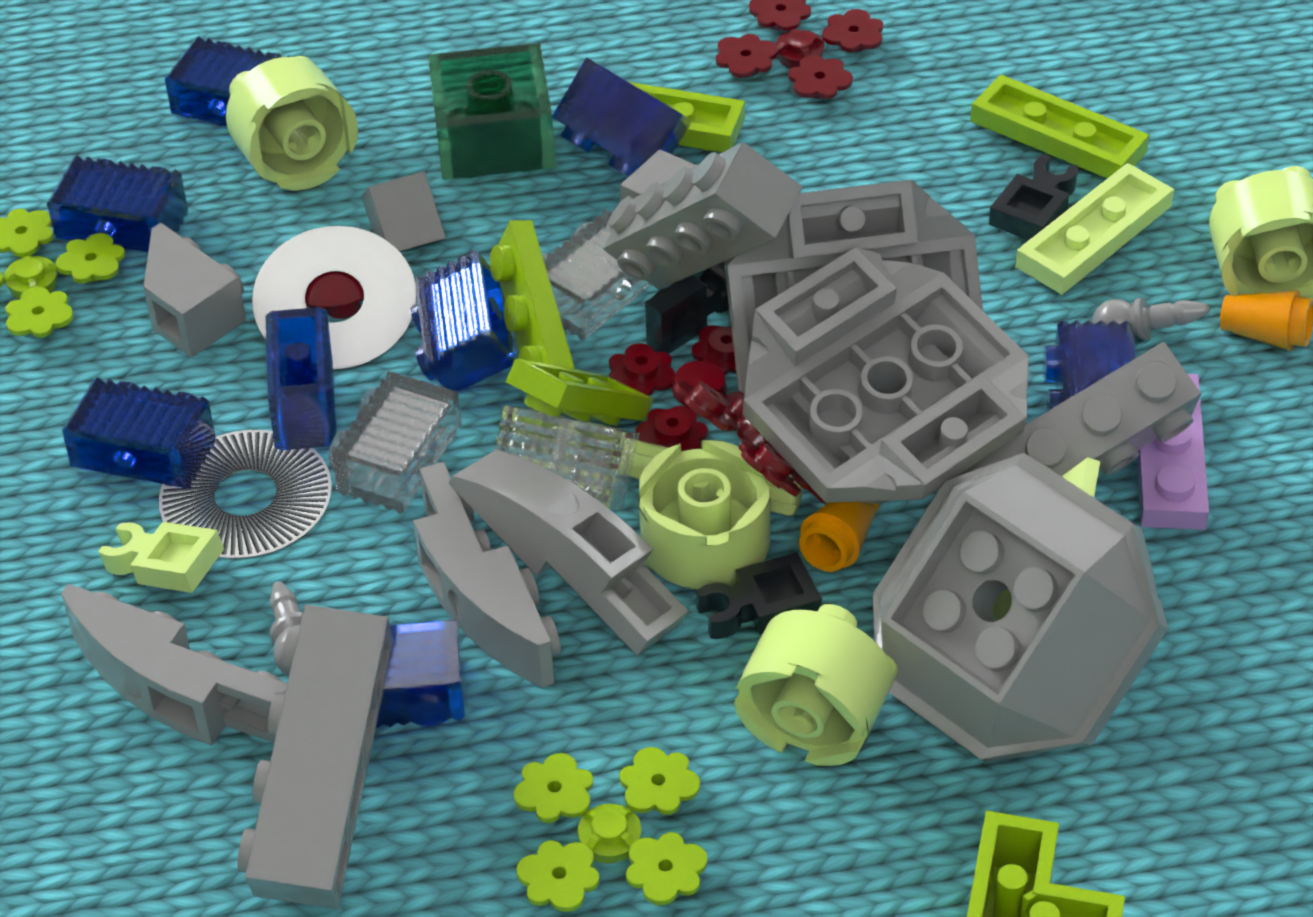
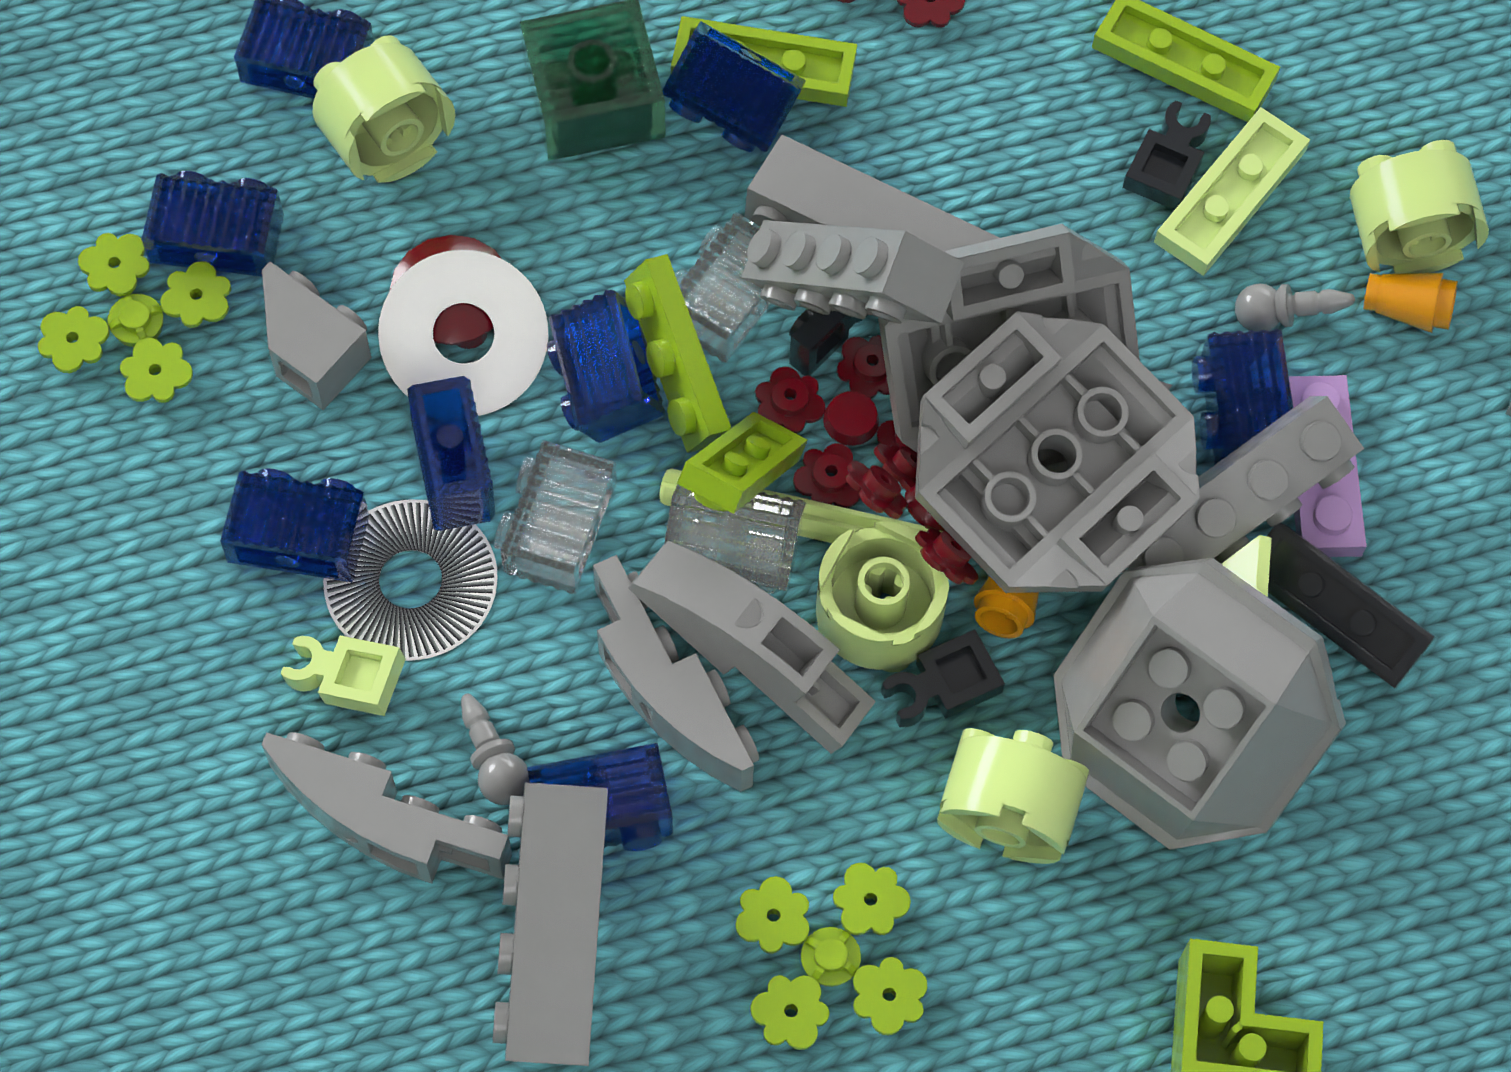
camera: 10 degrees left, 20 degrees up
light grey brick [361,171,446,252] -> none
none -> black tile [1266,522,1436,688]

